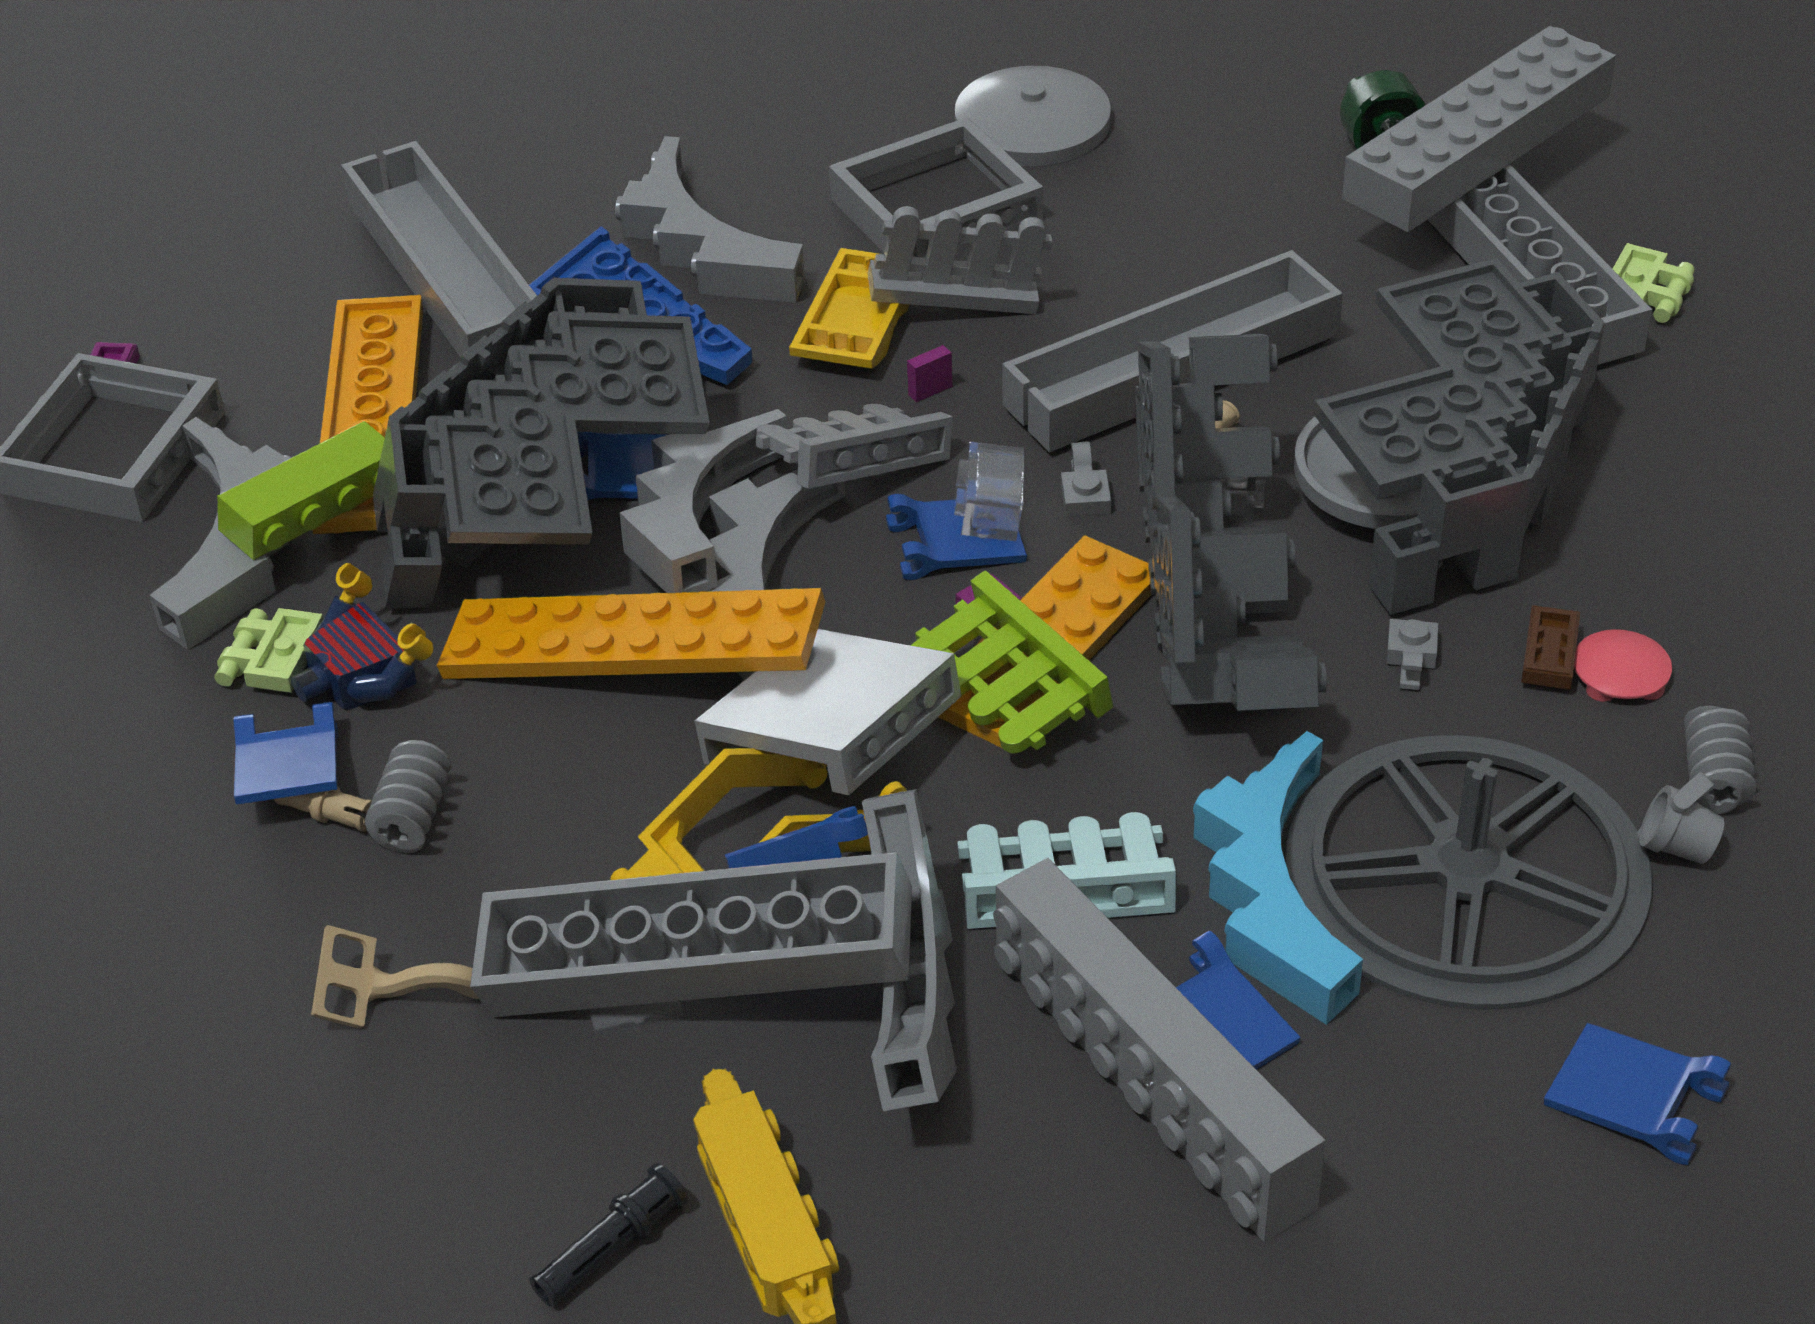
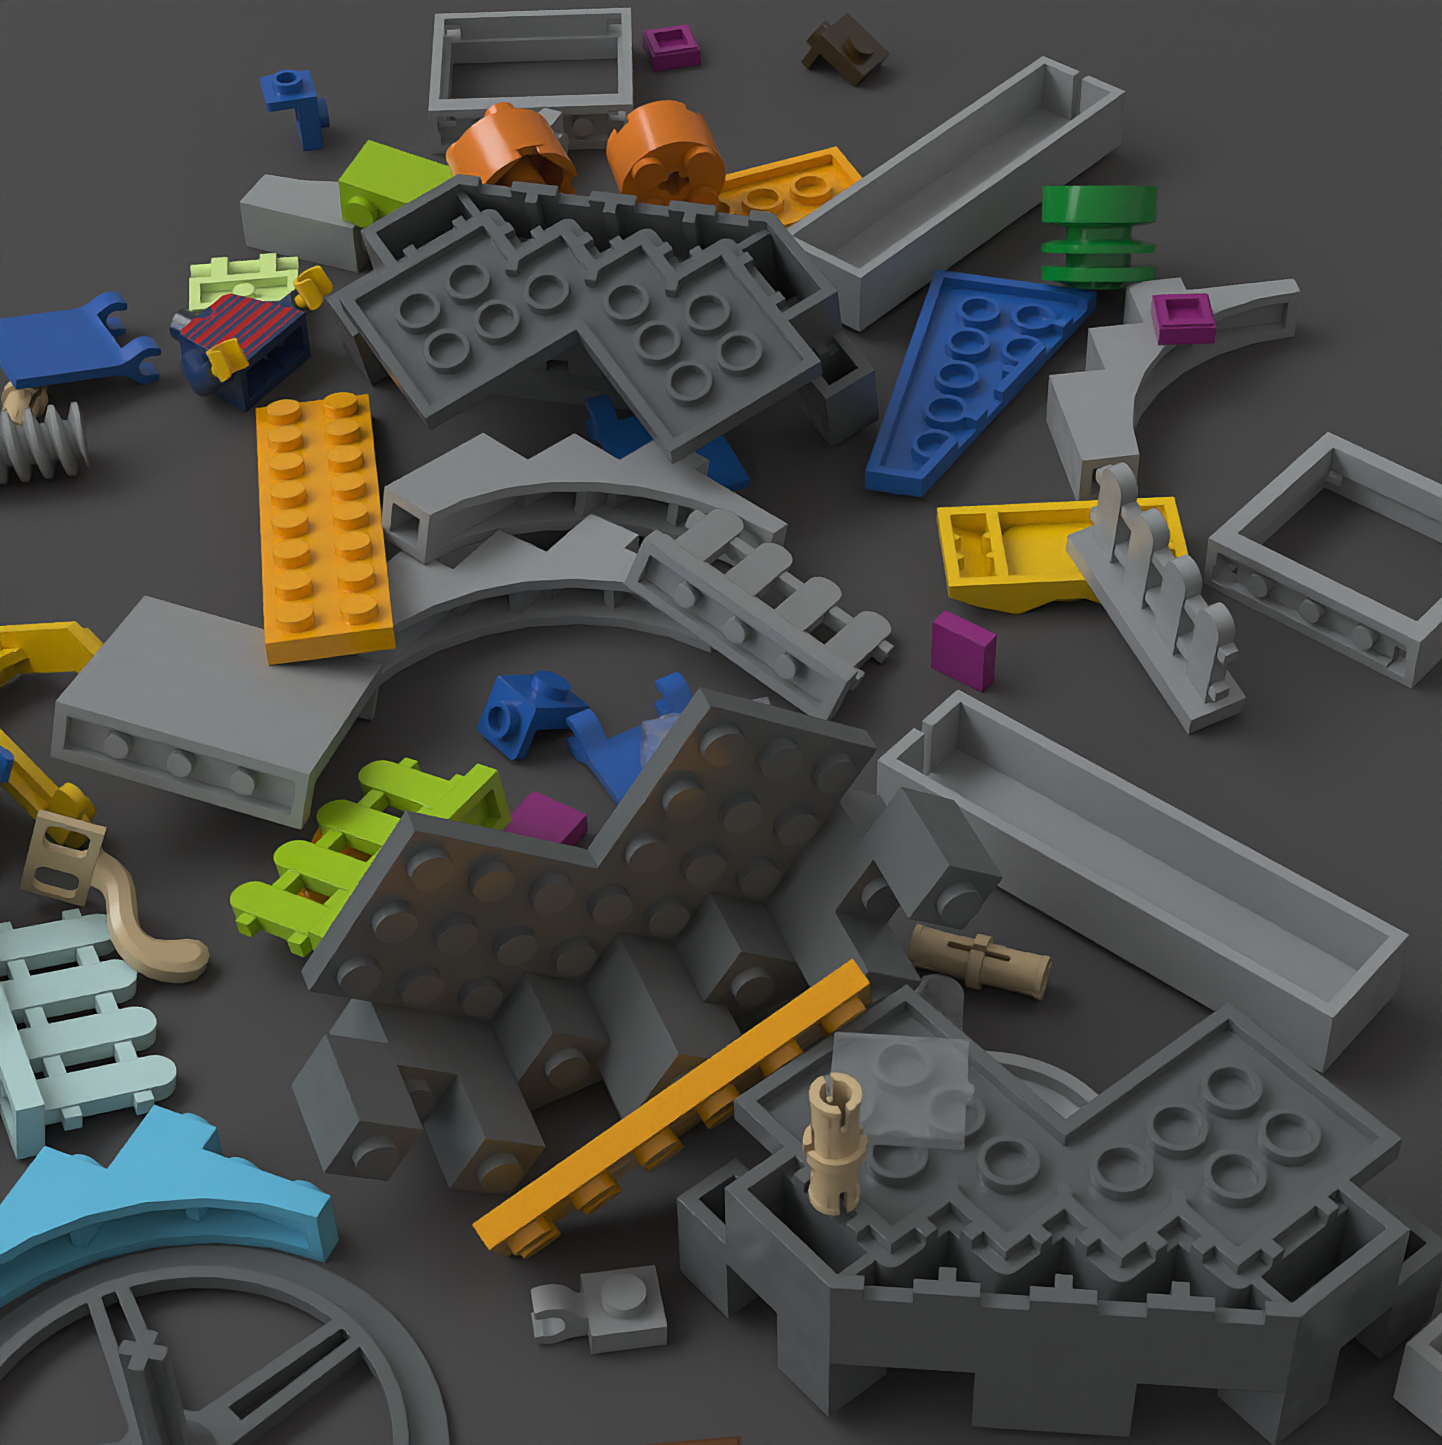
camera: 70 degrees right, 0 degrees up
none -> tan piece [19,809,210,984]
none -> blue bracket [260,69,330,151]
none -> orange brick [446,102,577,195]
none -> light orange plate [472,958,871,1259]
none -> blue bracket [477,670,590,760]
none -> orange brick [606,100,726,207]
none -> dark brown bracket [801,12,890,87]
none -> tan pin [802,1072,868,1216]
none -> clear piece [824,1032,975,1150]
none -> green wheel [1041,186,1158,289]
none -> magenta tile [1151,293,1216,345]

